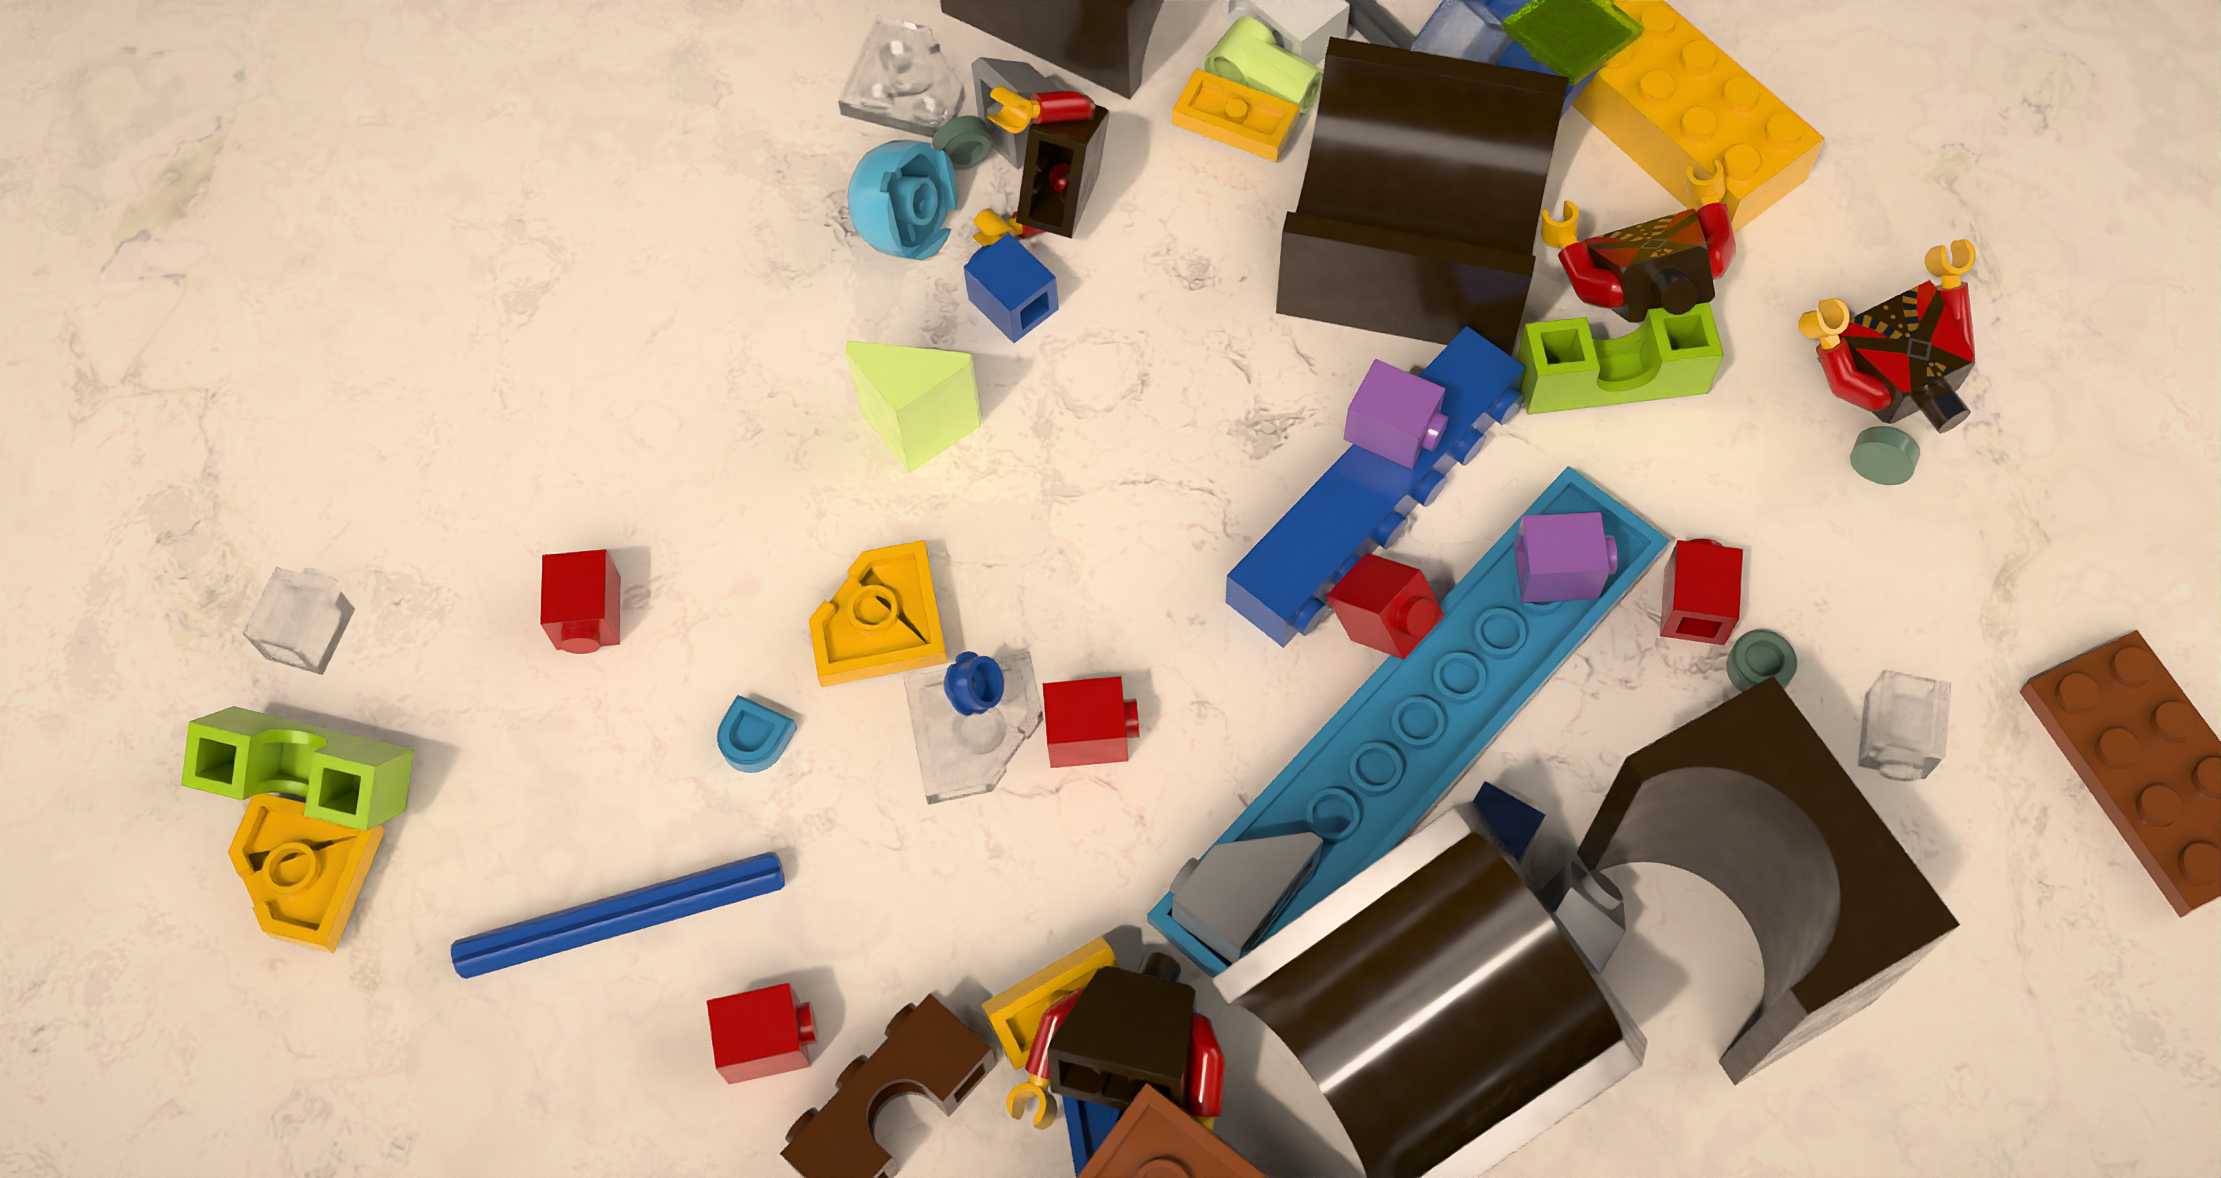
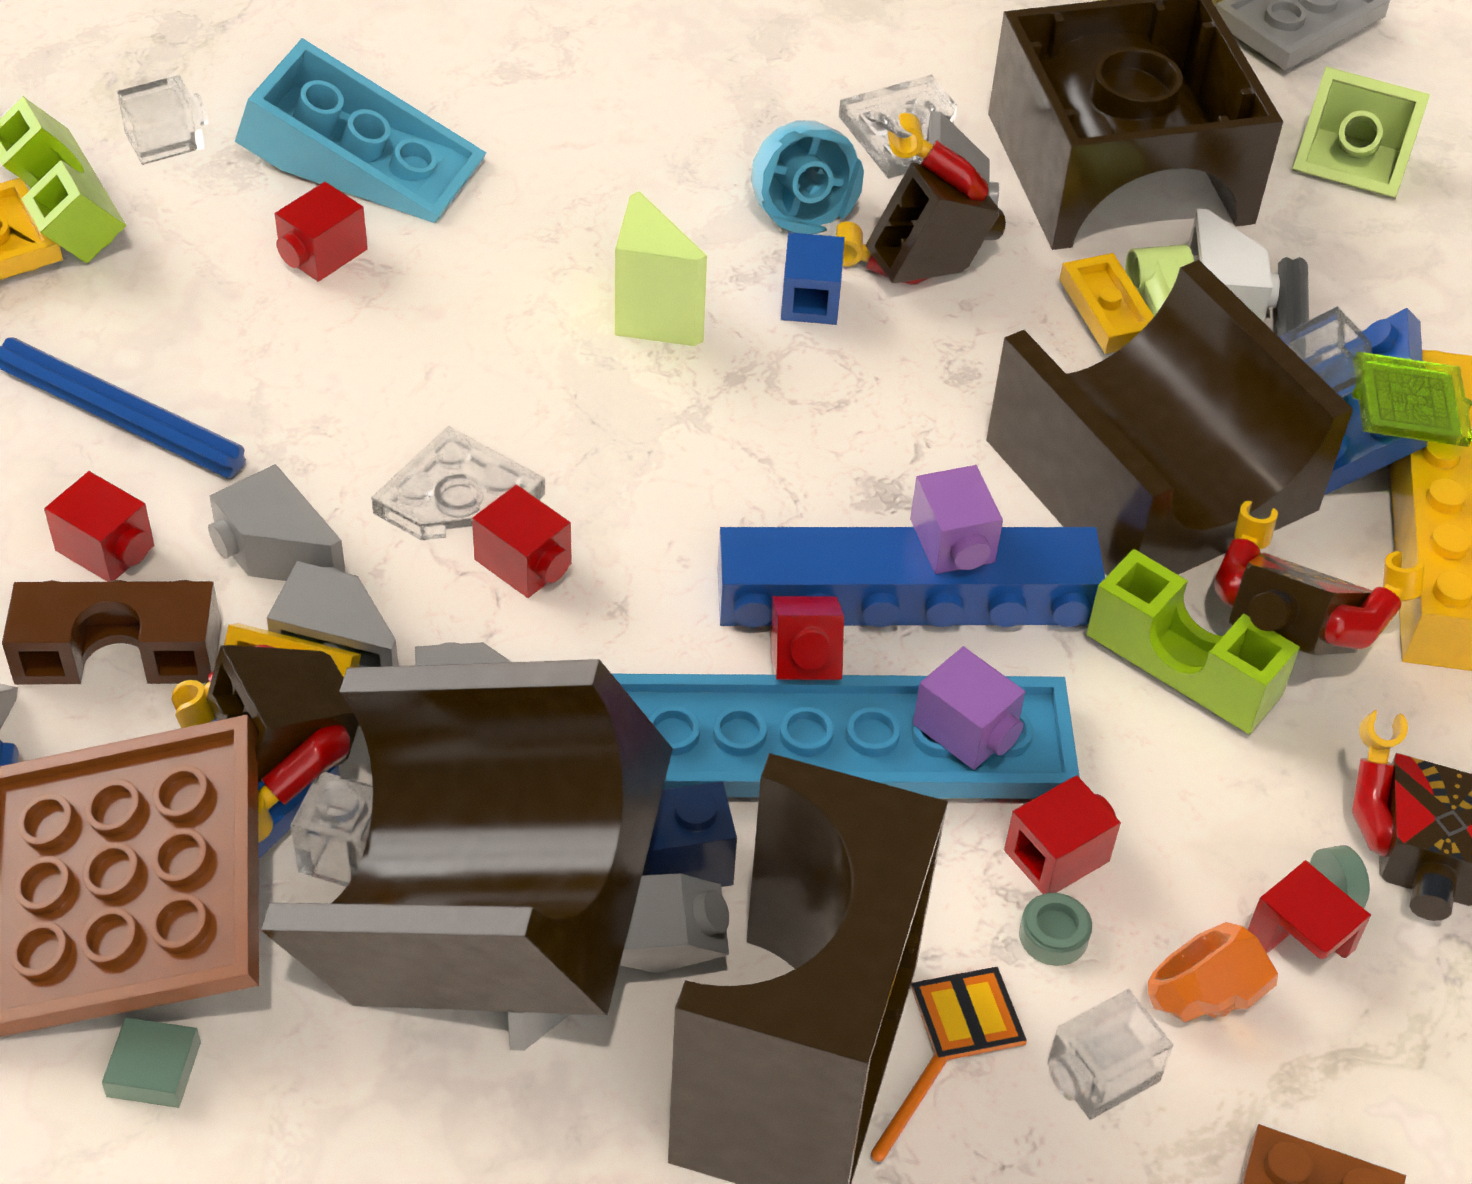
camera: 40 degrees right, 15 degrees down
dark azure tile [717,694,797,773] -> none
yellow plate [809,540,948,687] -> none
sand green tile [932,115,993,171] -> none
blue plate [944,651,1004,716] -> none
none -> light grey slope [208,464,346,581]
none -> medium azure slope [235,38,487,223]
none -> light grey slope [266,561,398,667]
none -> clear brick [290,772,373,887]
none -> orange rock [1148,922,1278,1022]
none -> red panel [1248,860,1371,959]

